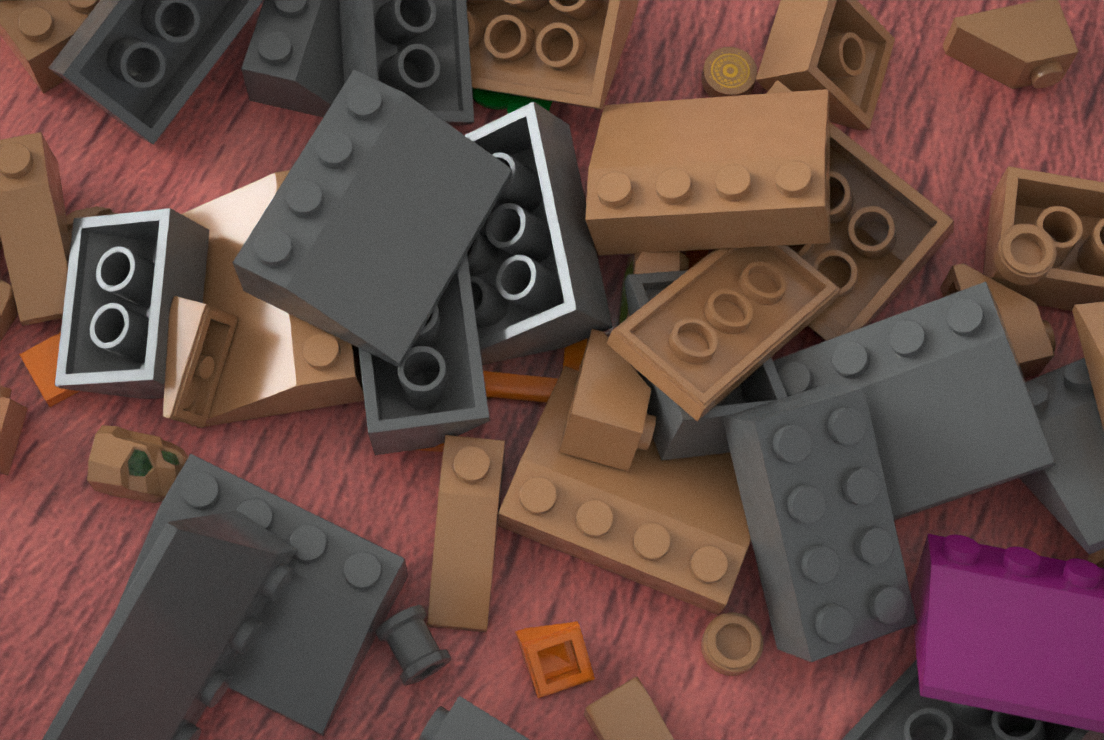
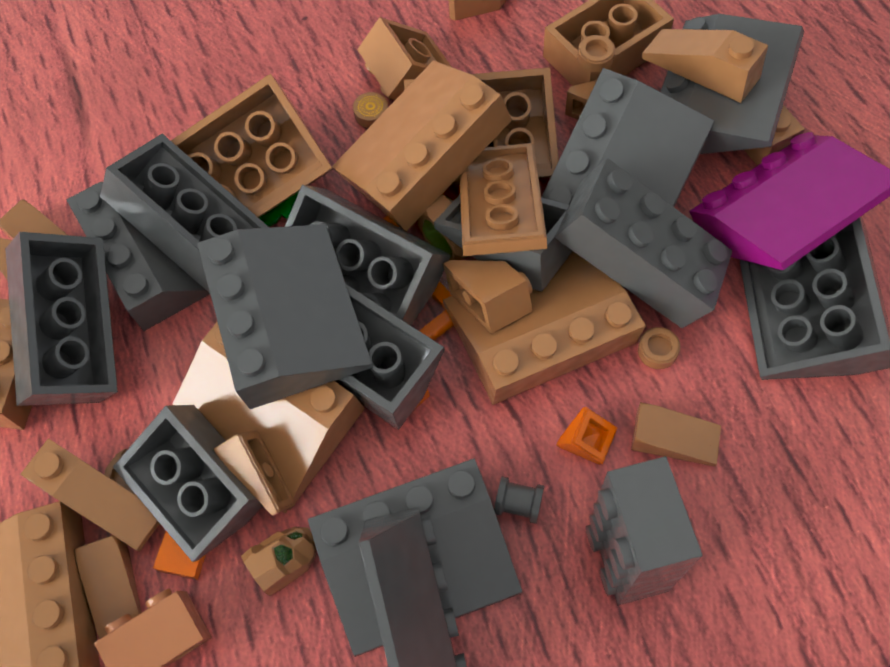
camera: 35 degrees left, 5 degrees down
medium nougat slope [427,435,505,632] -> none

